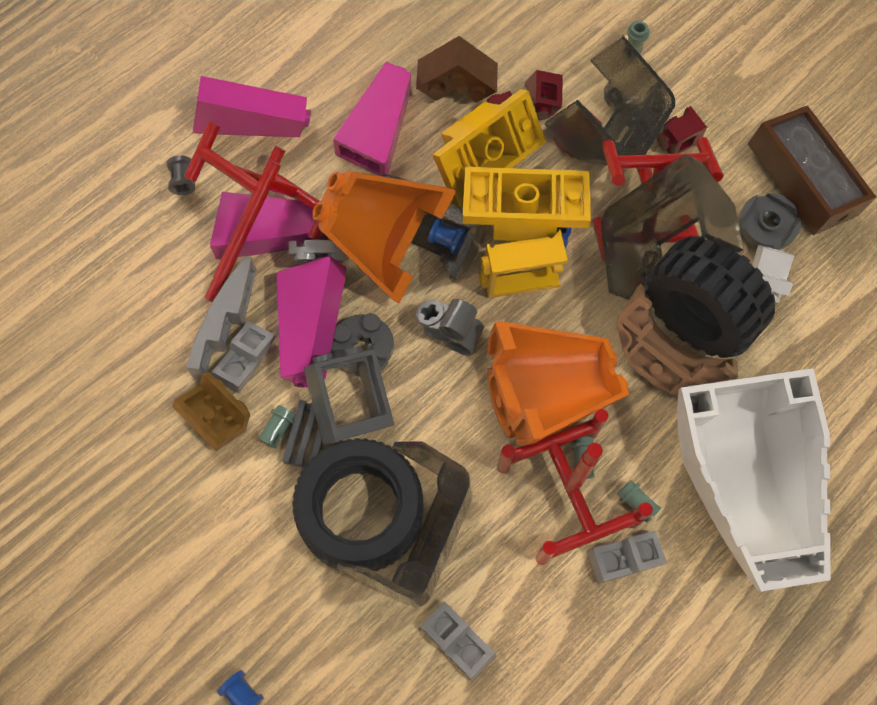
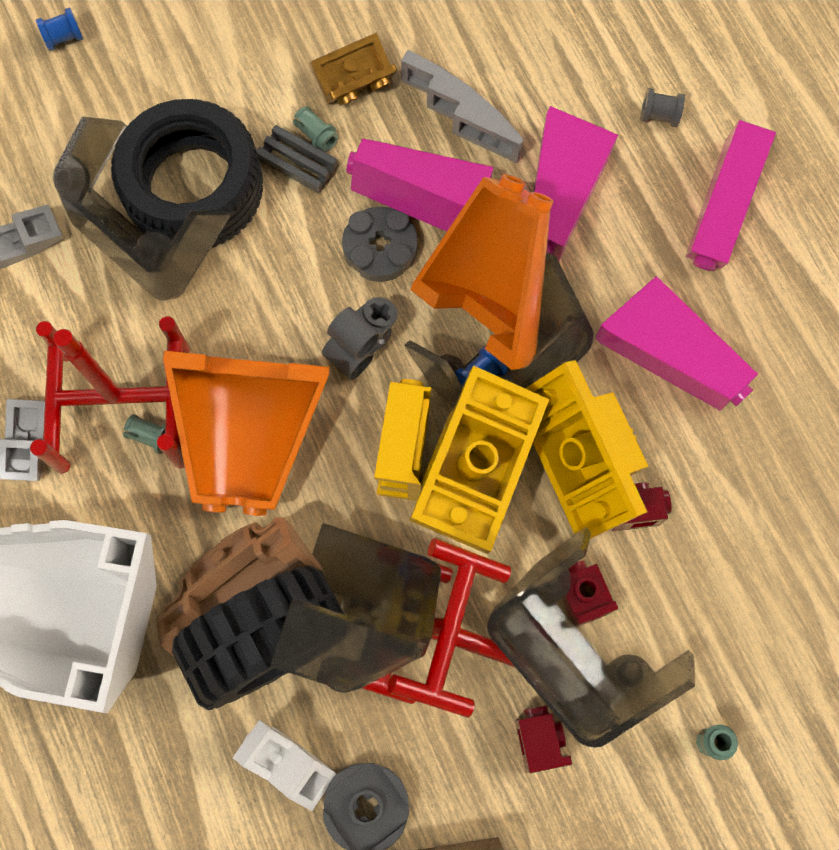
camera: 110 degrees right, 5 degrees up
red piece [184,121,323,302] -> none
light grey slope [212,321,275,393] -> none
dark grey window [304,346,394,444] -> none
reddish brown brick [416,36,498,103] -> none
dark red brick [525,70,563,119] -> none
sand green pin [617,480,661,523] -> none

